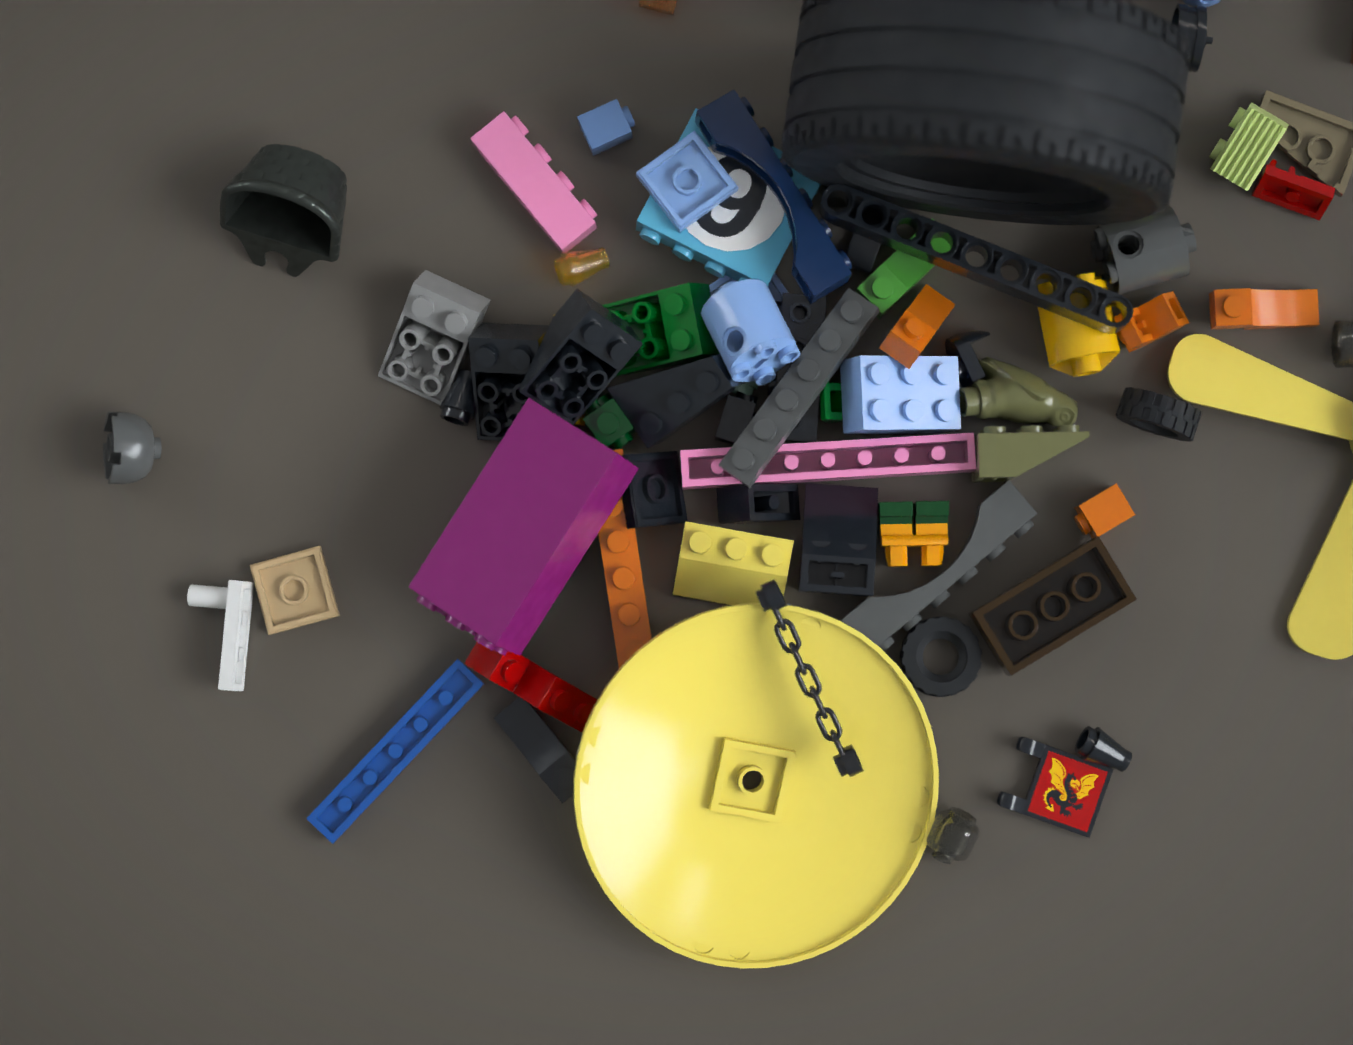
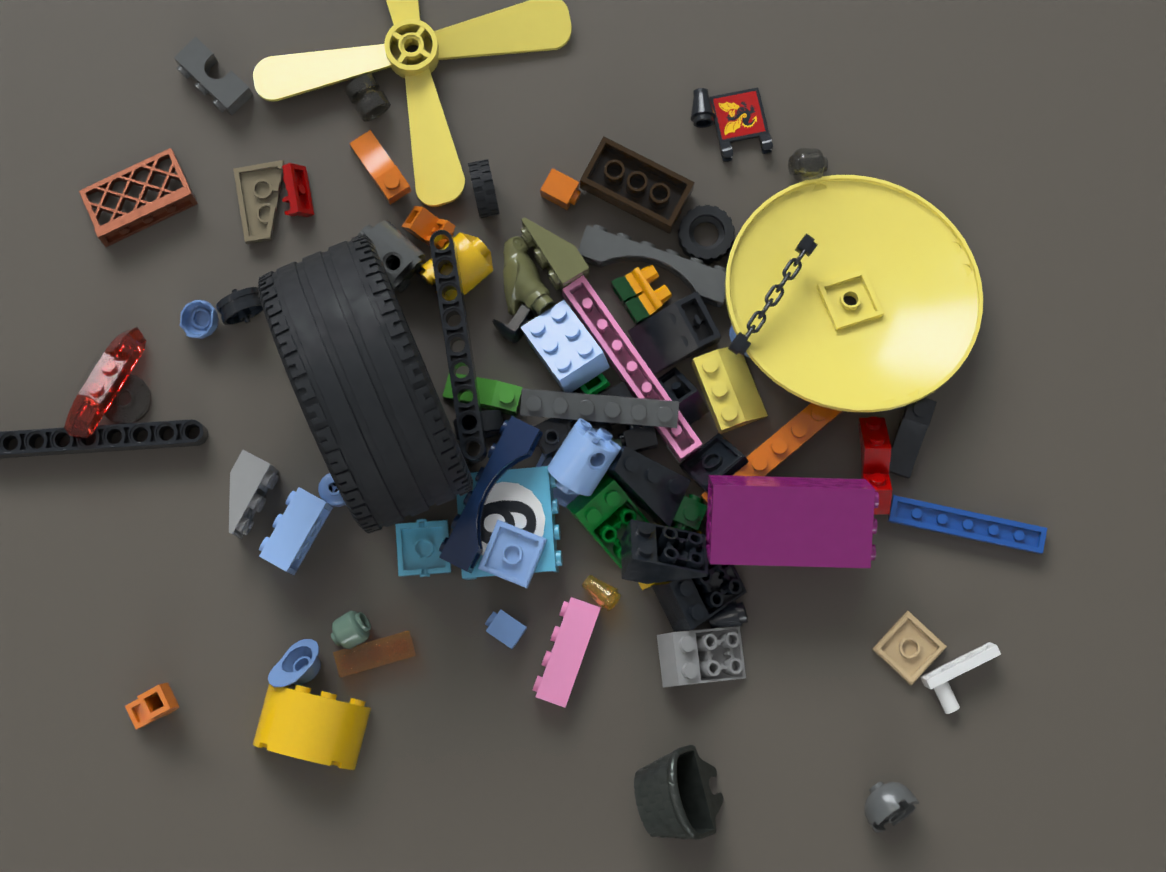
camera: 125 degrees left, 5 degrees down
orange slope [879,284,956,369] -> none
yellowish green brick [1209,102,1289,191] -> none
none -> medium azure plate [395,519,451,577]

